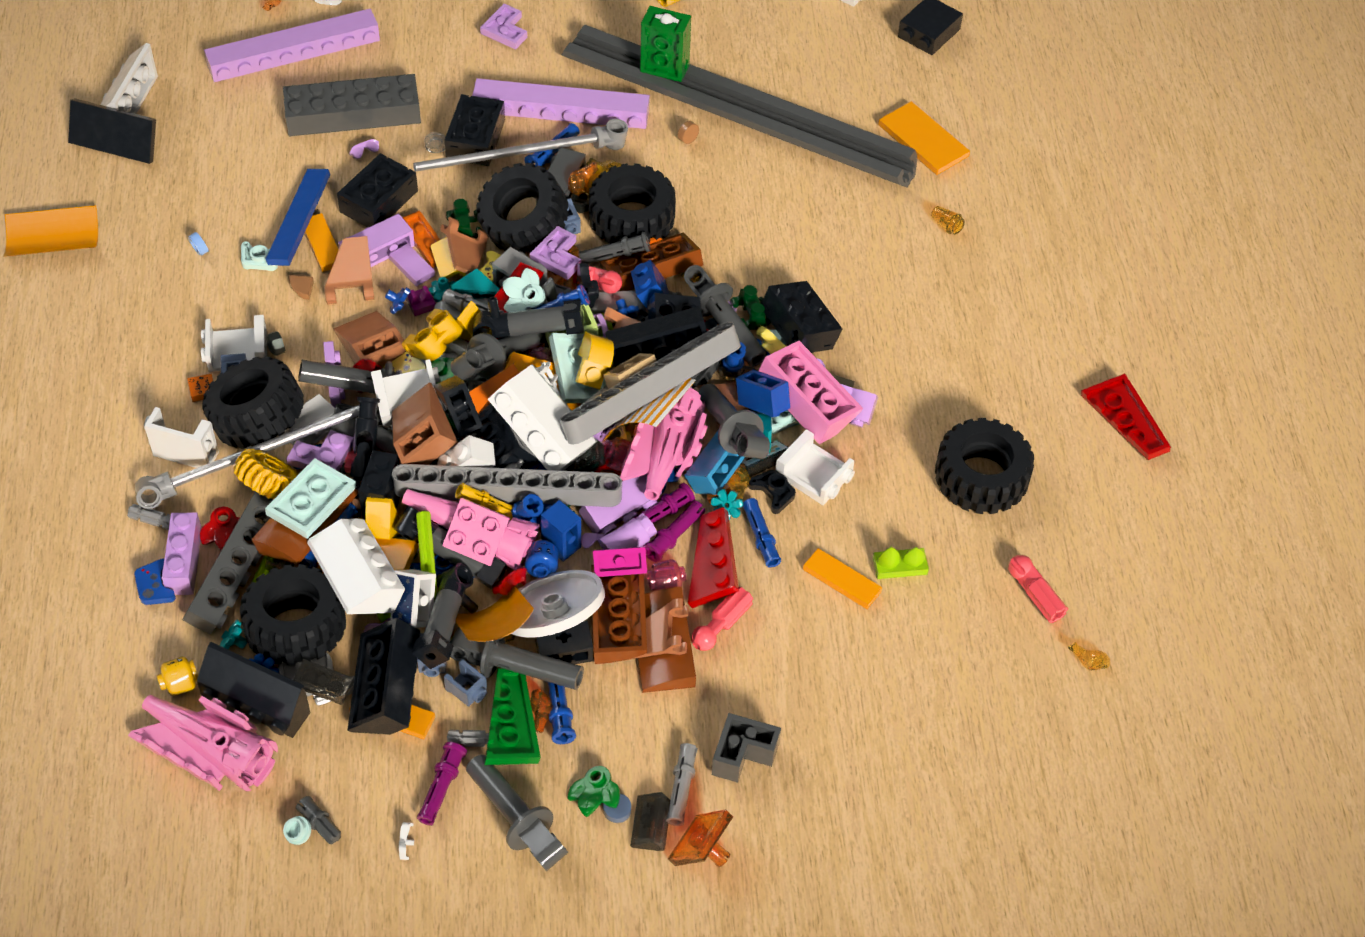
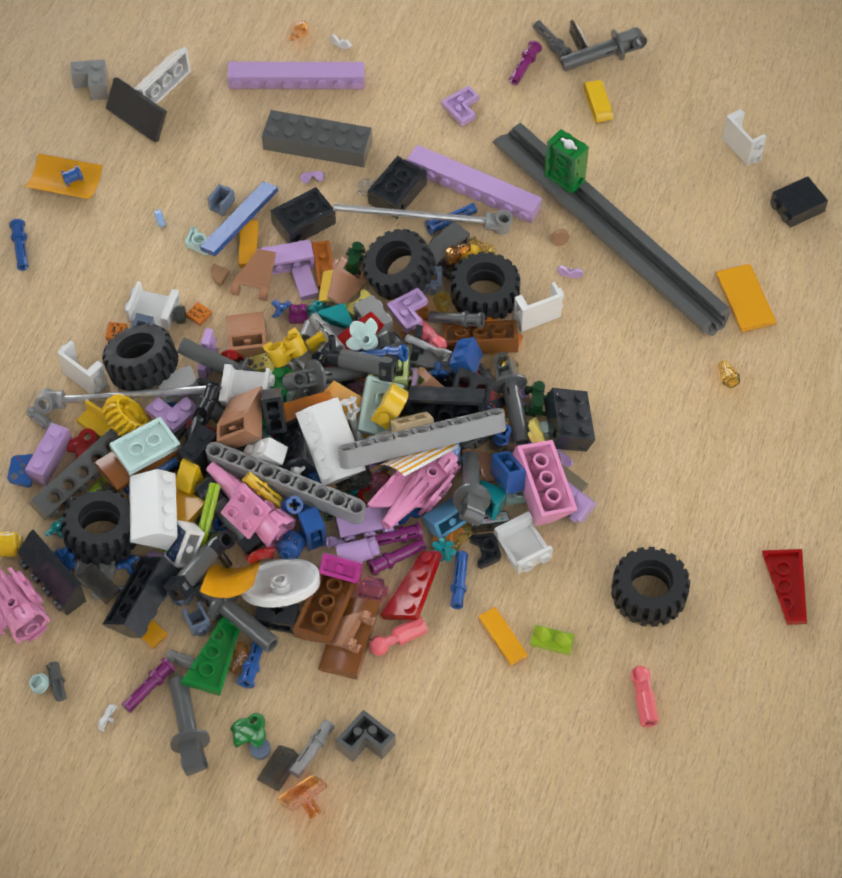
camera: 25 degrees right, 5 degrees up
clear yellow animal [1068,642,1110,670] -> none
none -> blue pin [9,219,29,271]
none -> blue bush [61,165,83,186]
none -> light grey brick [71,59,108,100]
none -> yellow panel [76,399,111,439]
none -> blue plant [115,554,140,575]
none -> orange tile [186,302,212,326]
none -> sand blue window [207,184,235,216]
none -> light grey piece [405,334,453,366]
none -> clear yellow cone [433,291,452,312]
none -> white panel [513,282,564,332]
none -> lavender piece [557,265,583,278]

